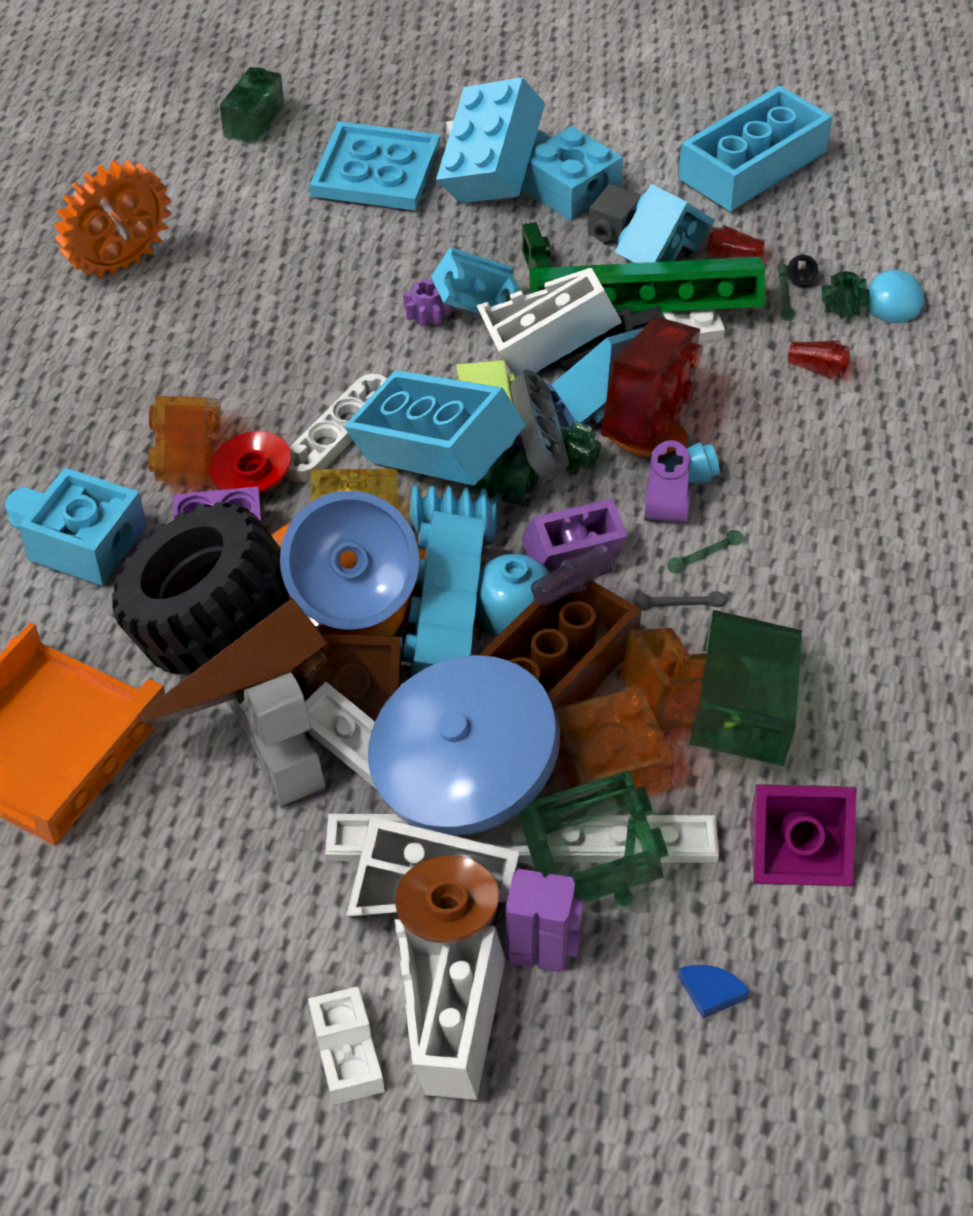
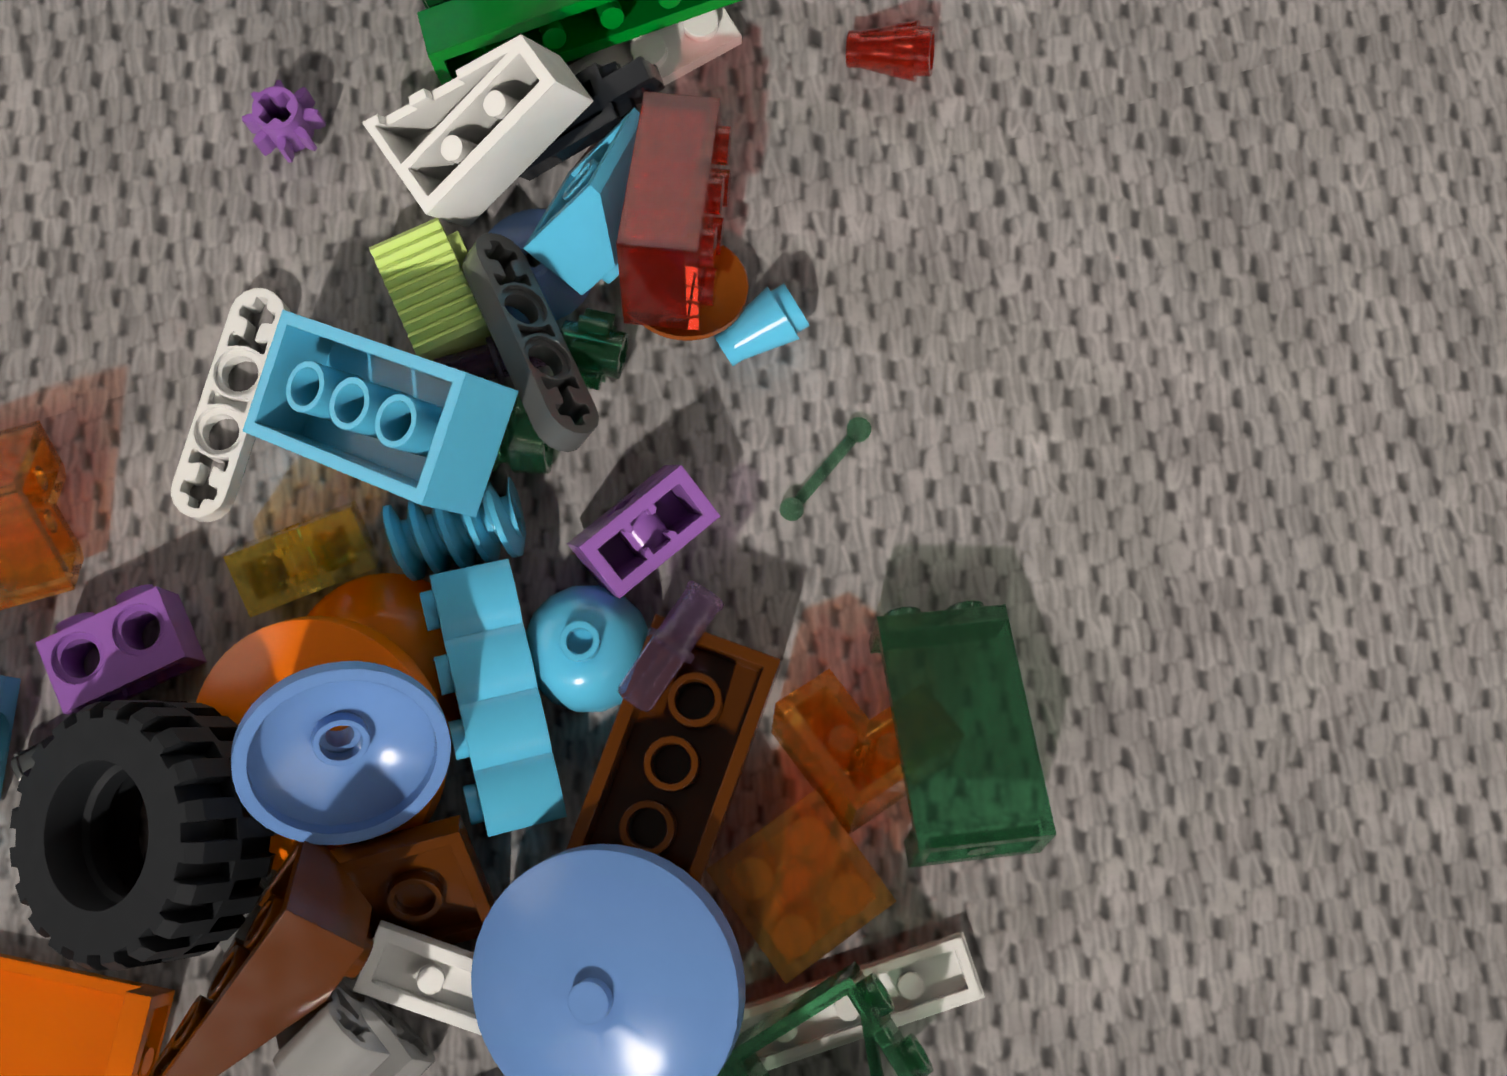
camera: 15 degrees left, 30 degrees up
red dish [209,431,292,494] -> none
medium azure hinge [431,247,520,314] -> none
dark grey hinge [634,591,726,610] -> none
medium lavender piece [644,440,690,523] -> none
magenta slope [749,784,857,886] -> none

